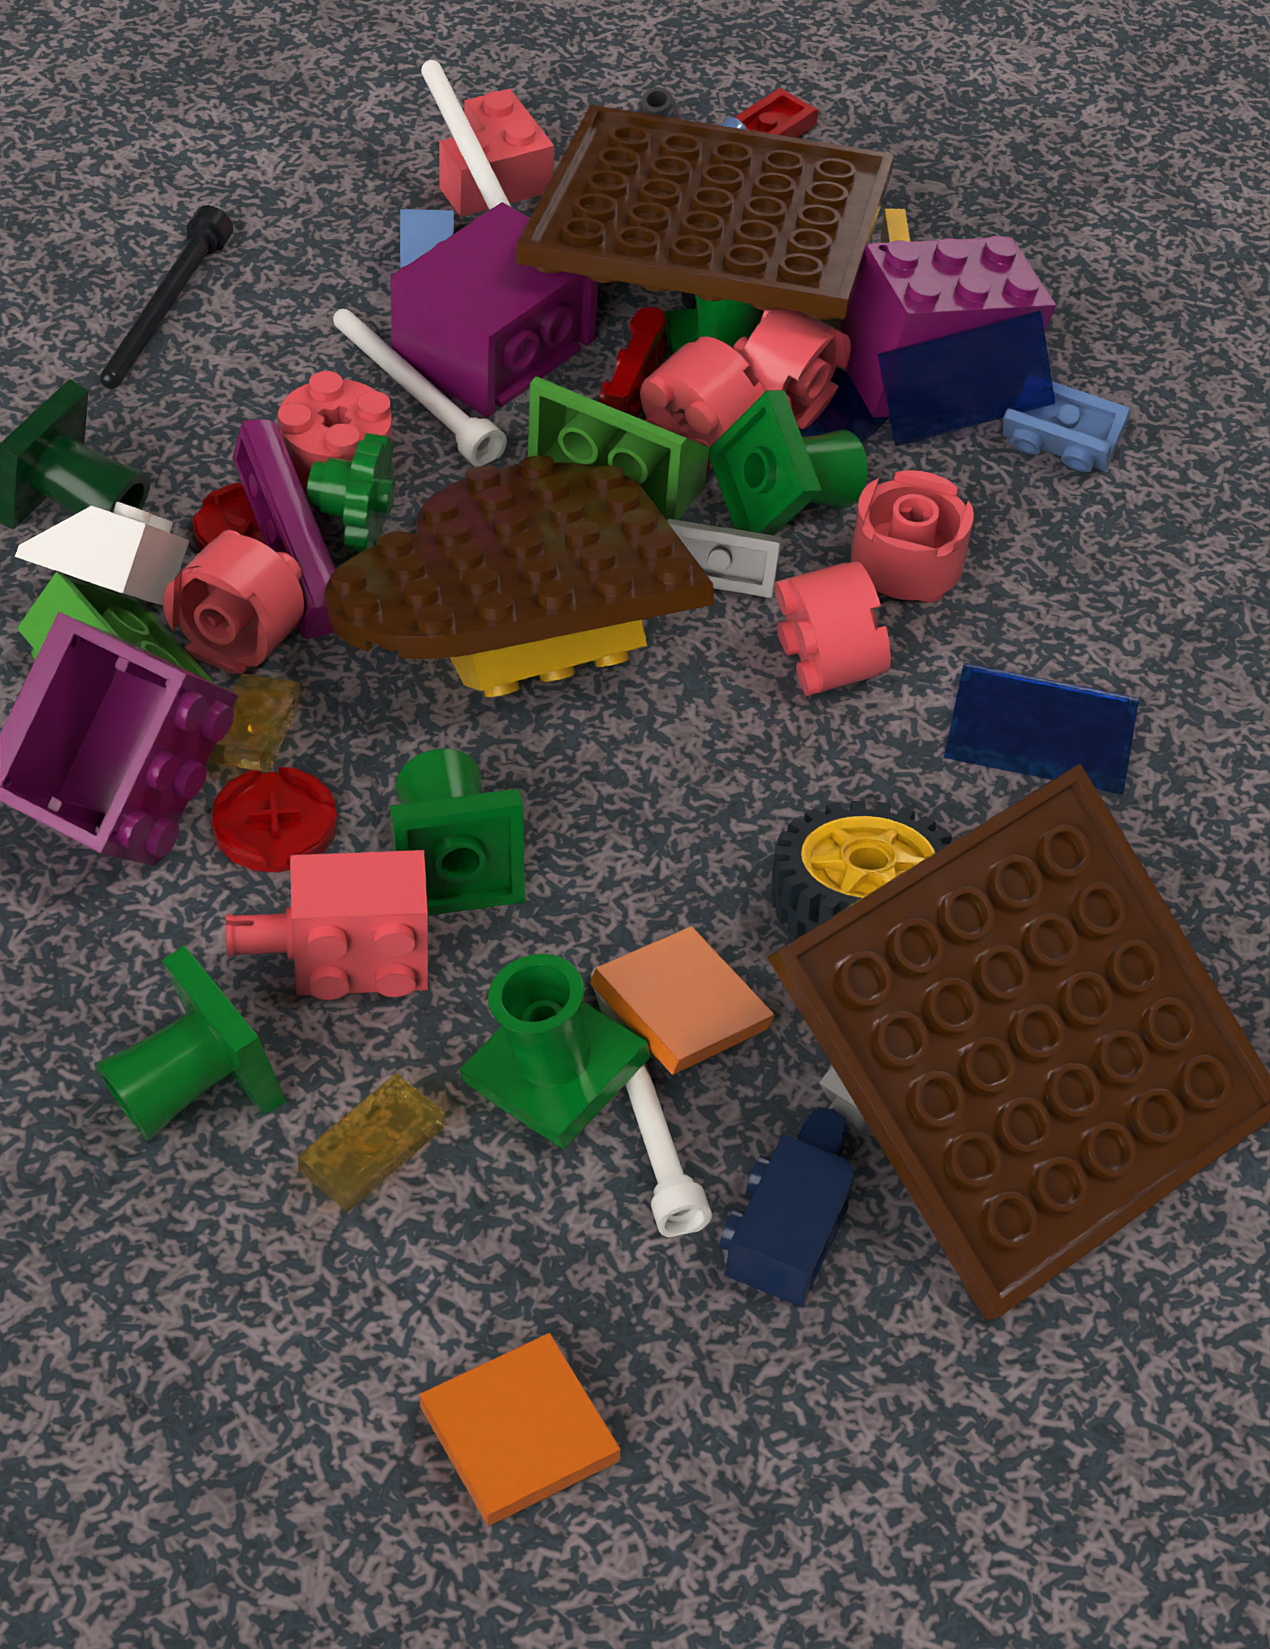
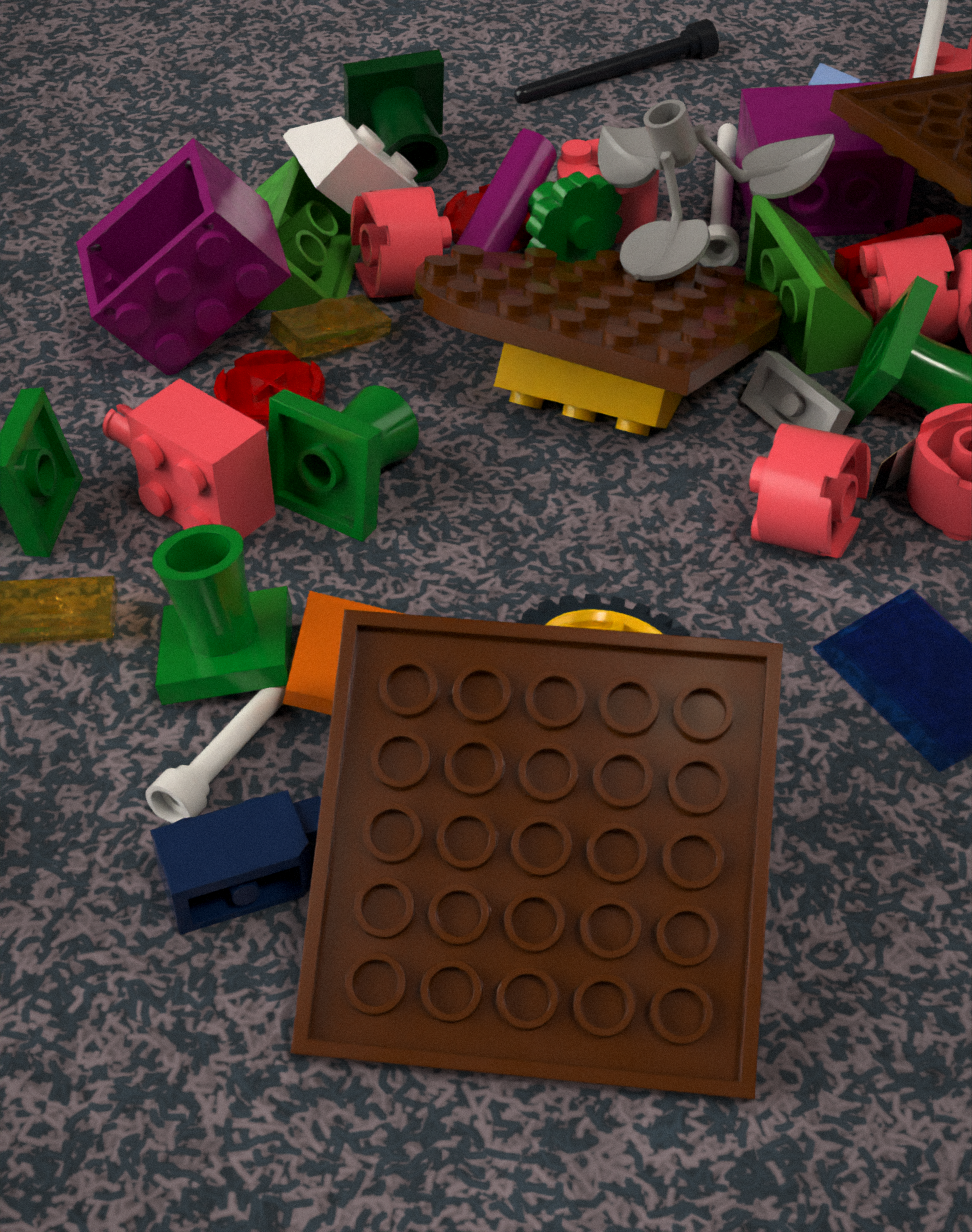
camera: 50 degrees right, 5 degrees down
none -> light grey plant [598,99,835,281]
none -> sticker [868,437,916,502]

